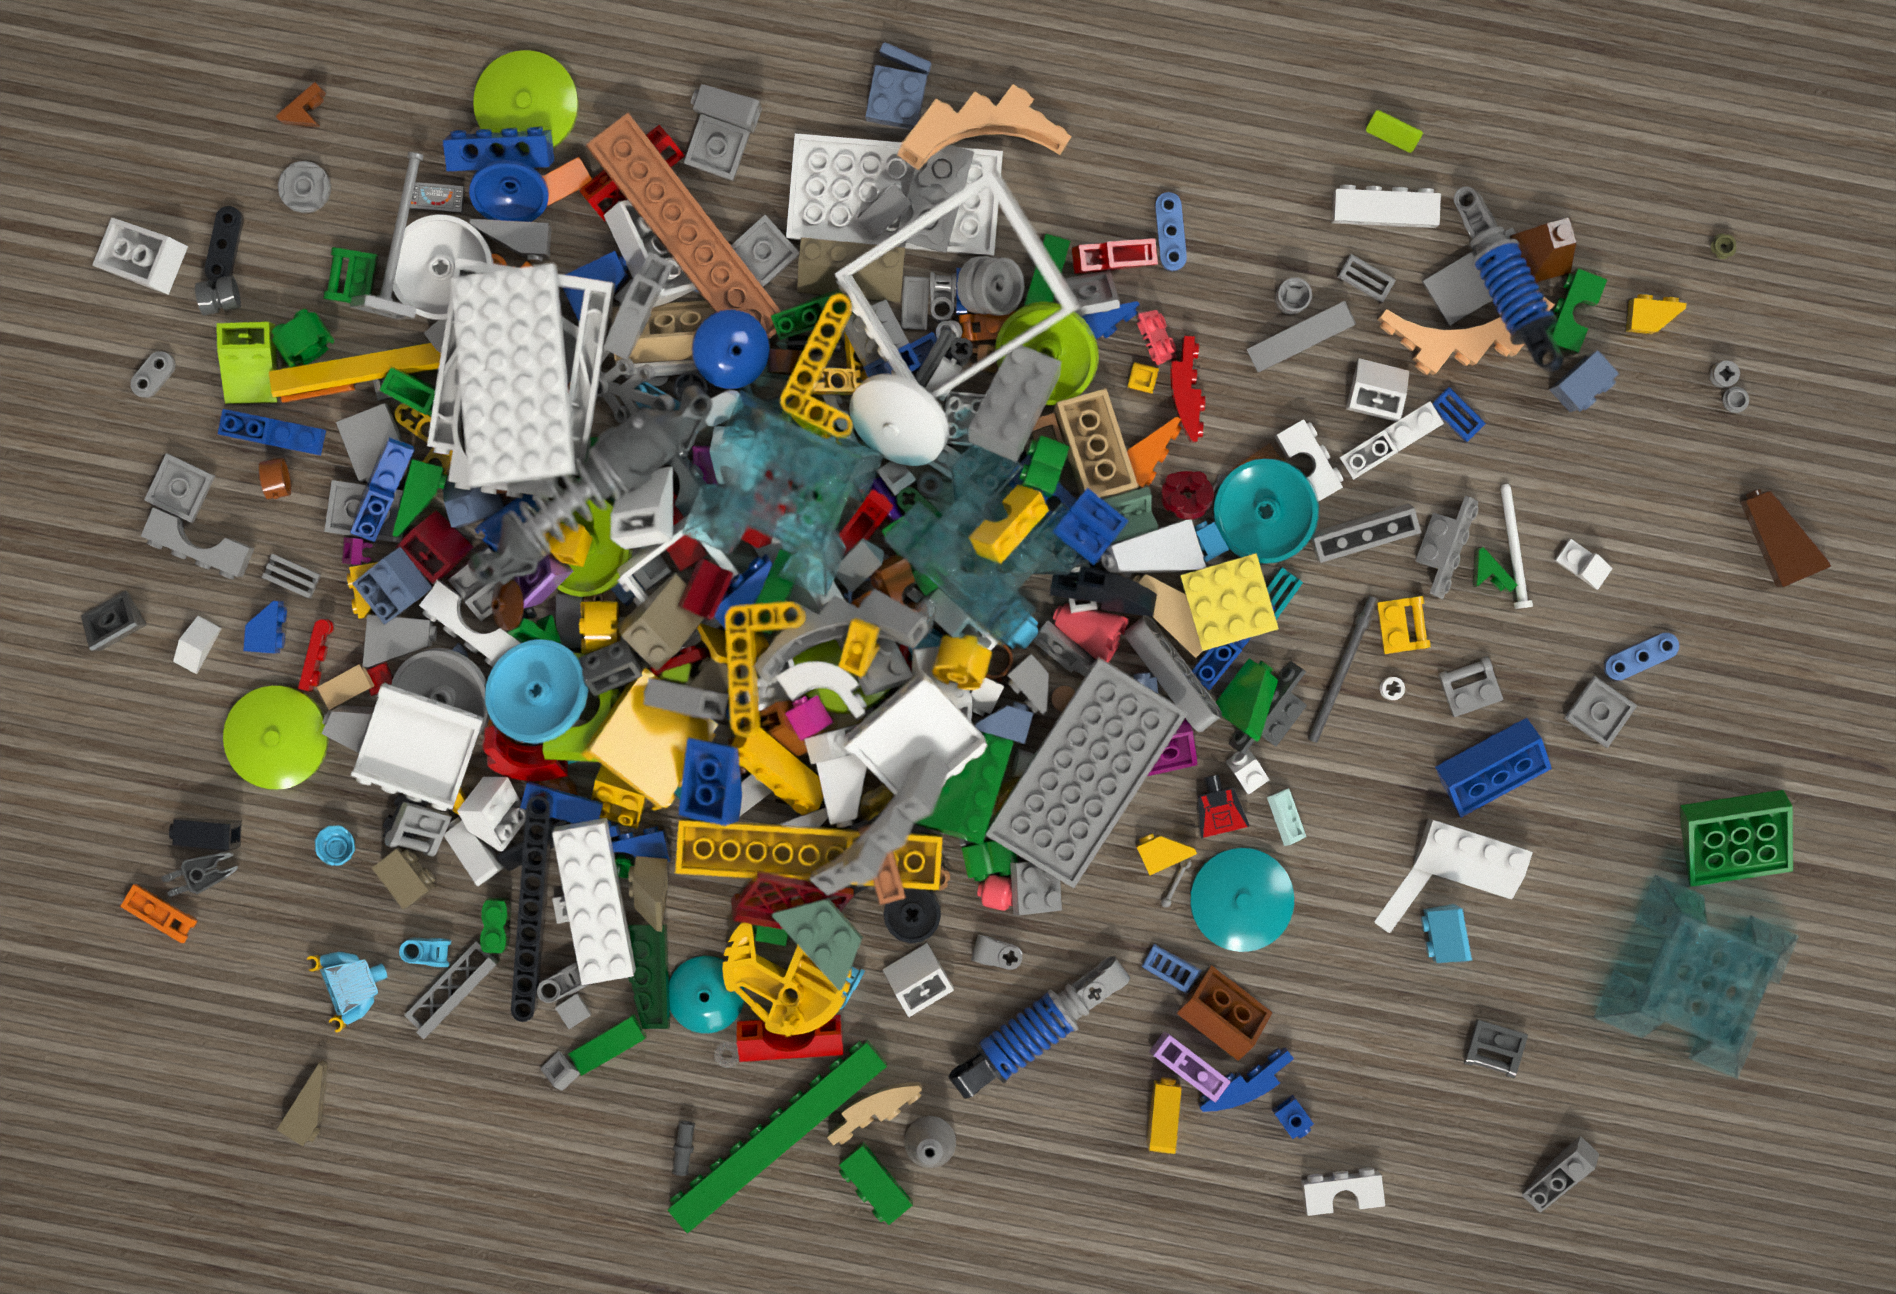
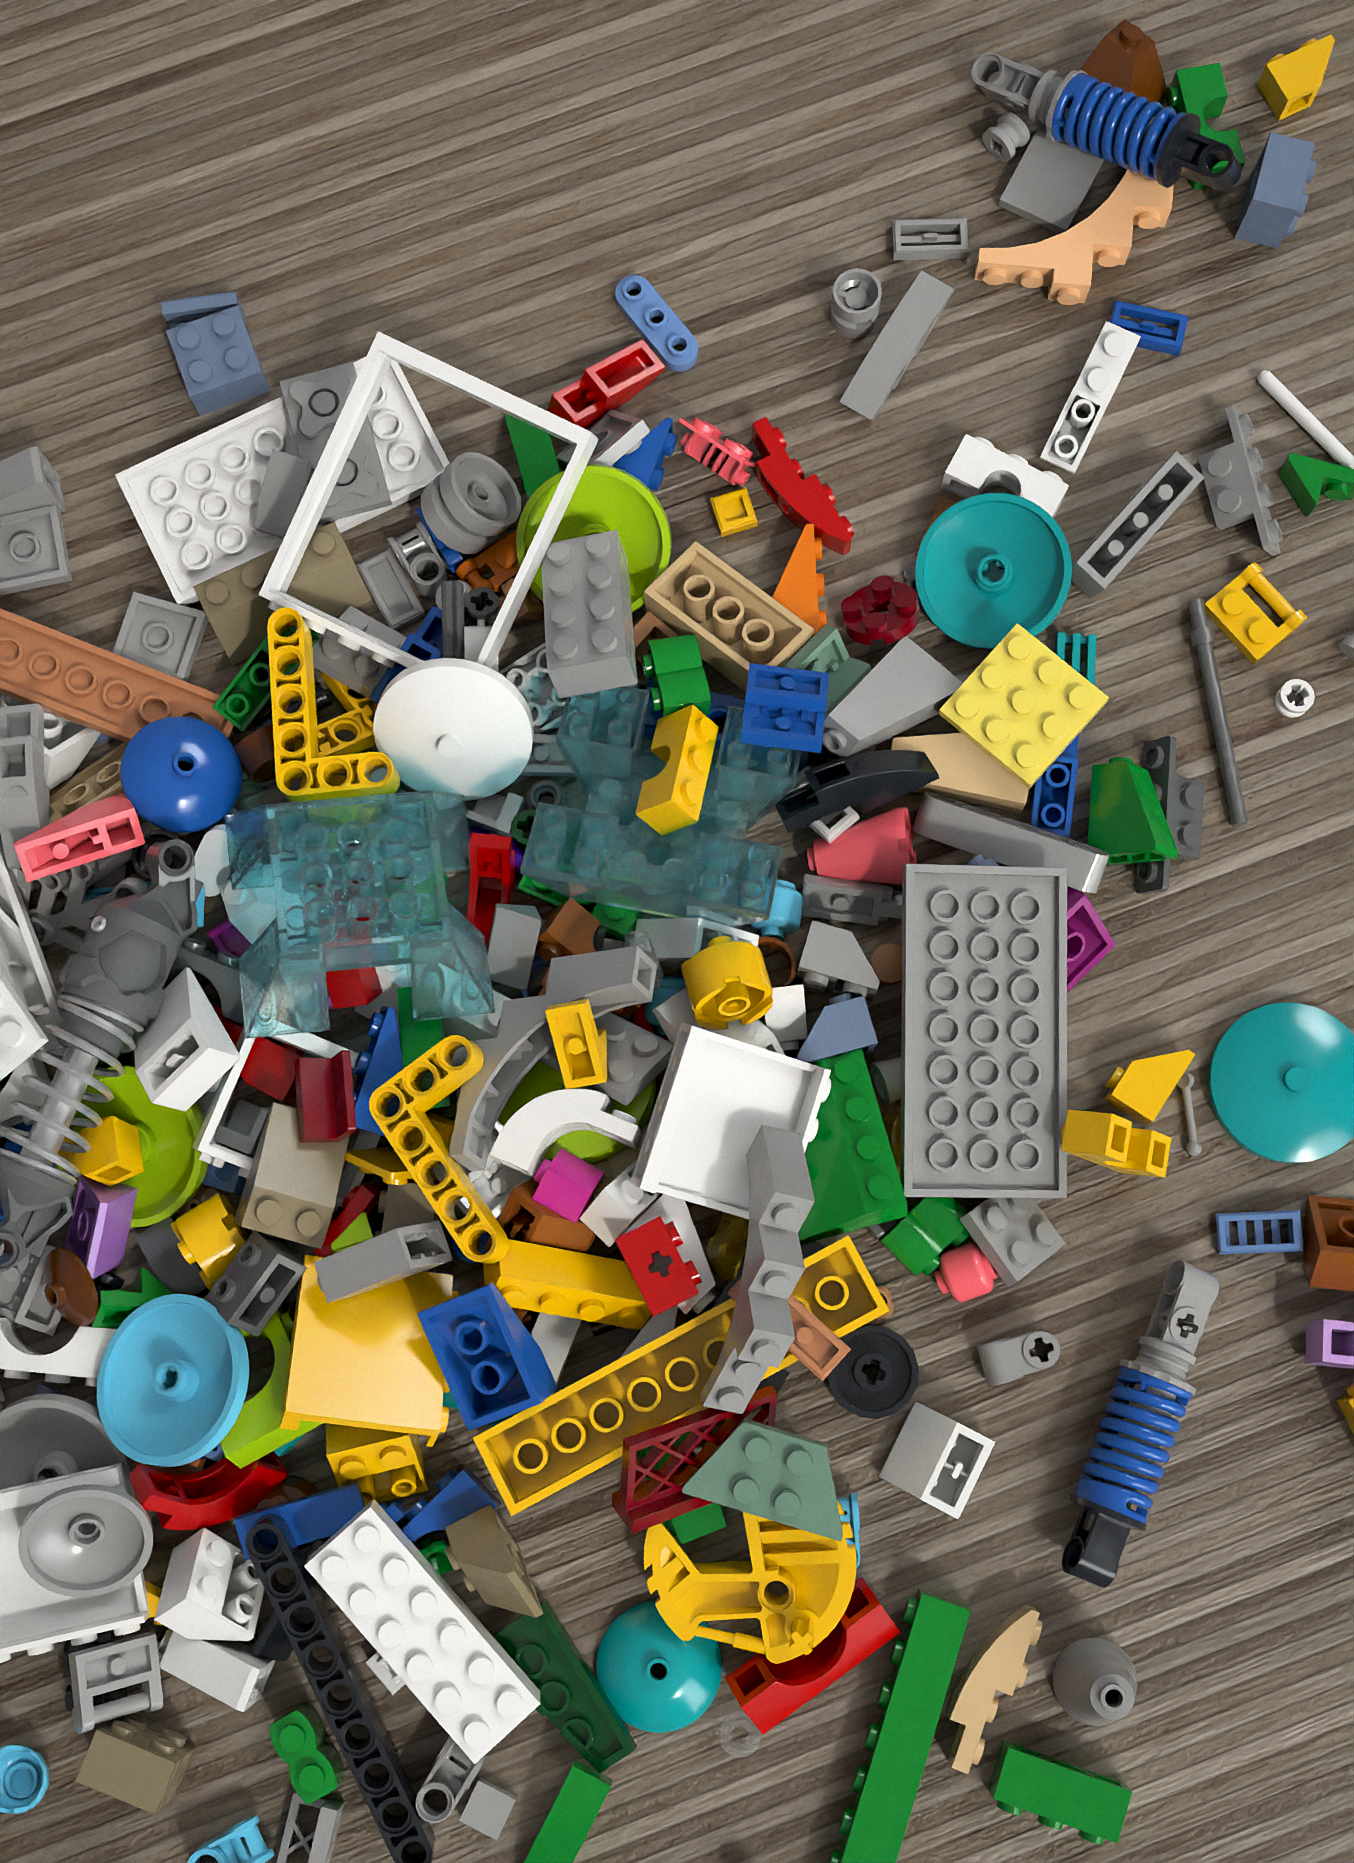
camera: 20 degrees left, 10 degrees down
light nougat arch [897,84,1072,170] -> none
dark azure brick [1194,521,1229,562] -> none
torso [1196,774,1250,838] -> none
white bracket [1226,749,1269,795] -> none
light aqua plate [1267,788,1306,846] -> none
white brick [1332,185,1441,228] -> none
white slope [1346,358,1409,422] -> none
lime slope [1366,110,1423,153] -> none
none -> coral slope [13,793,146,882]
none -> light grey dish [18,1484,153,1597]
none -> red brick [615,1216,703,1317]
none -> light grey wheel [982,112,1030,162]
none -> yellow arch [1061,1109,1171,1178]

